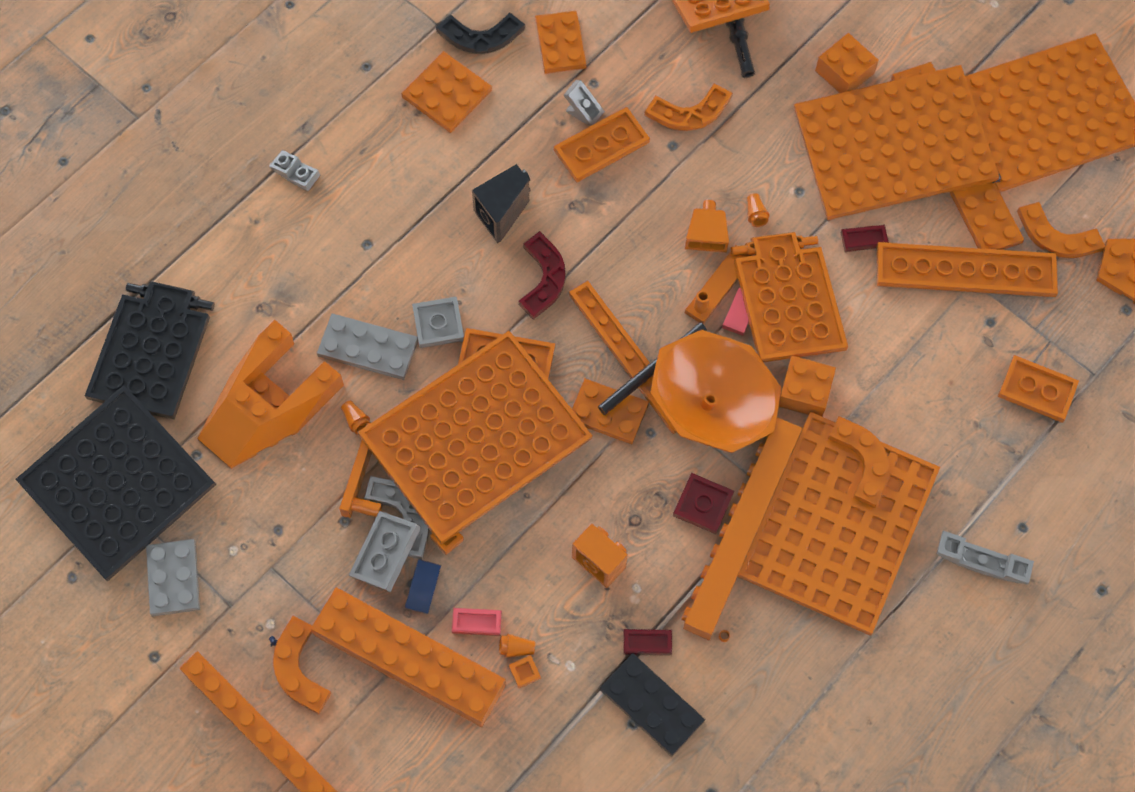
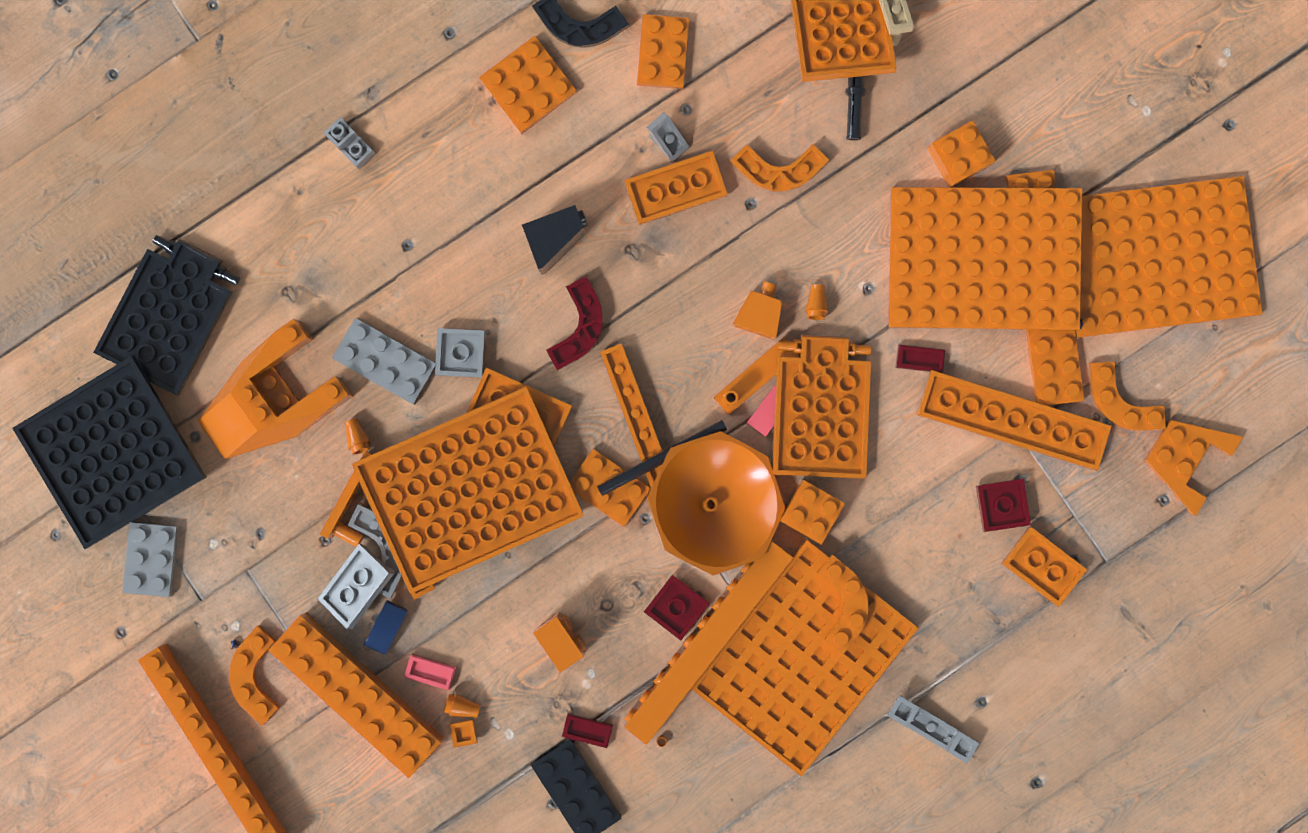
camera: 15 degrees right, 20 degrees up
none -> dark red plate [976,479,1031,532]

